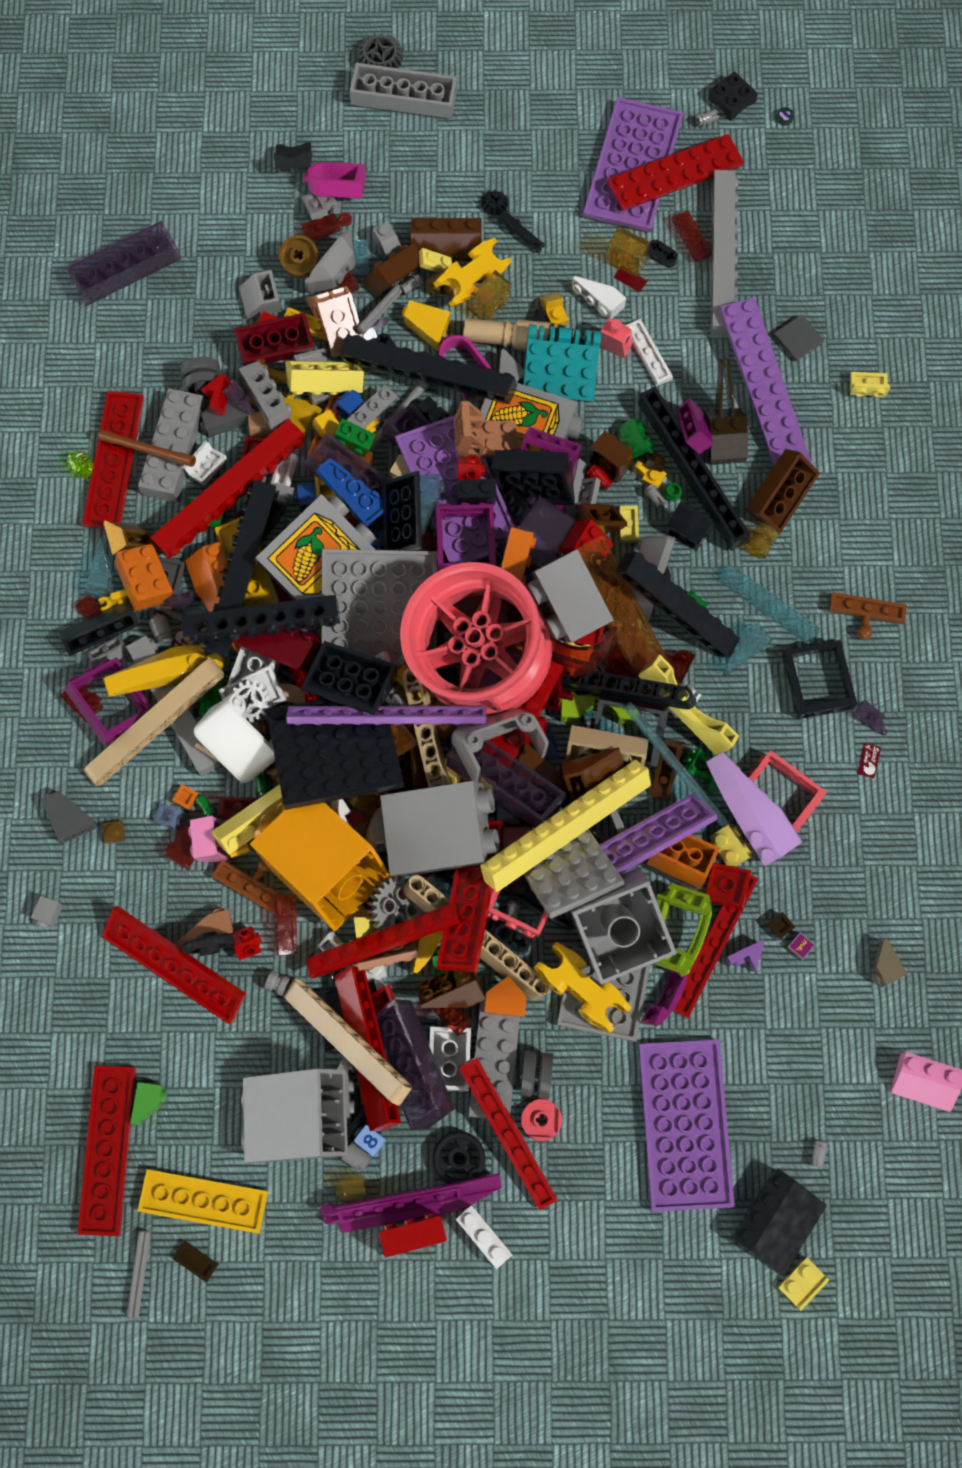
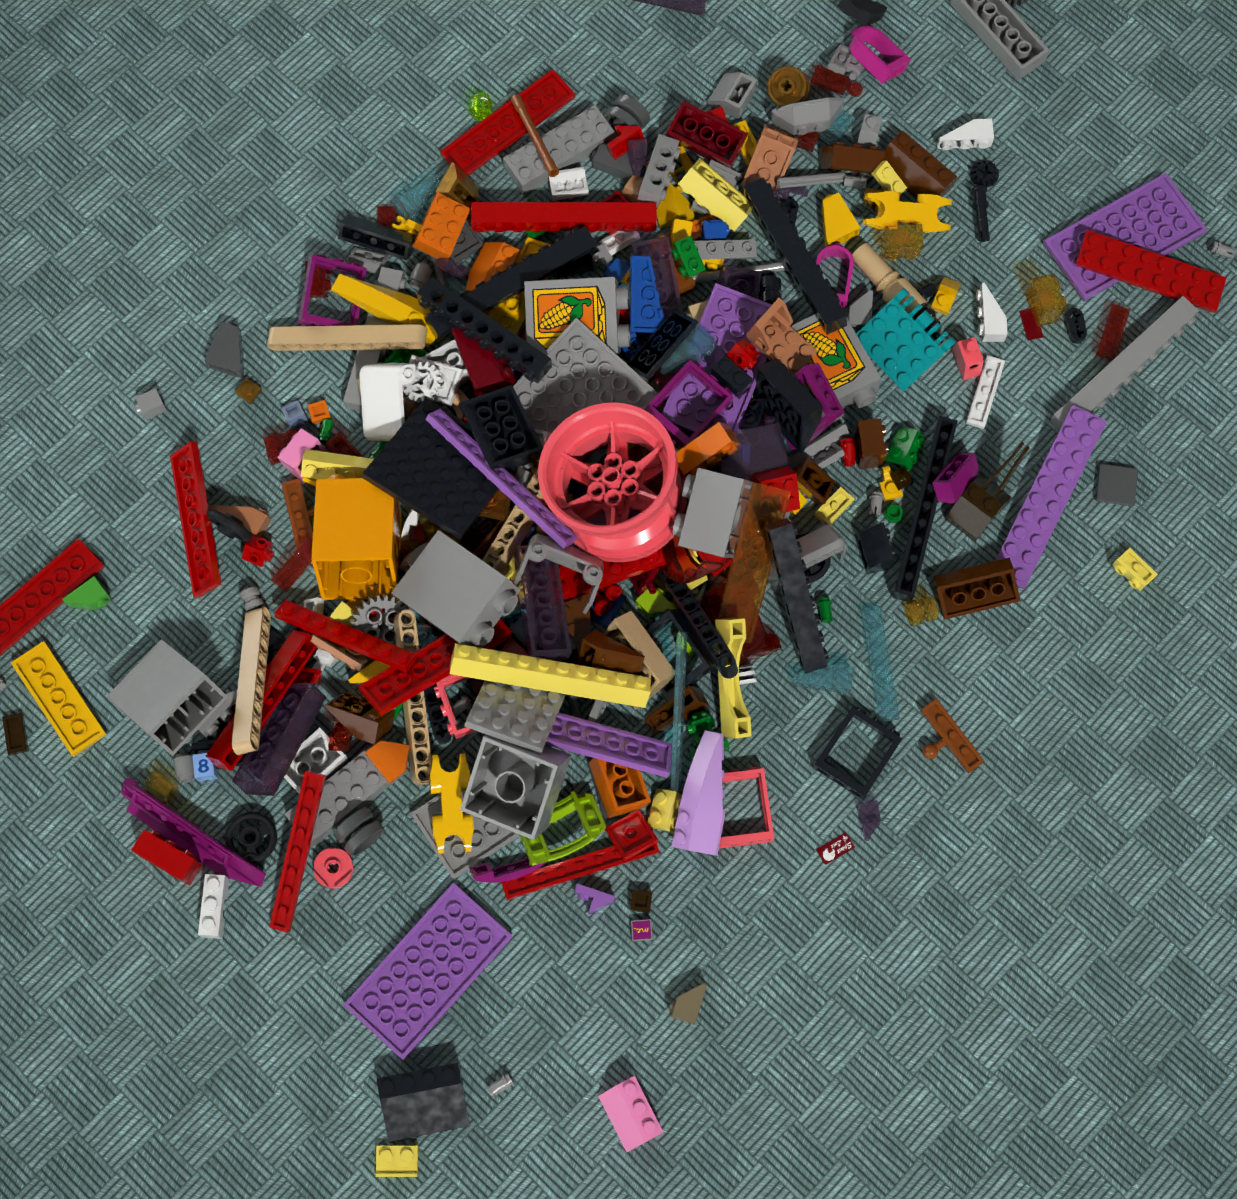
camera: 45 degrees right, 0 degrees up
none -> white slope [937,118,994,150]

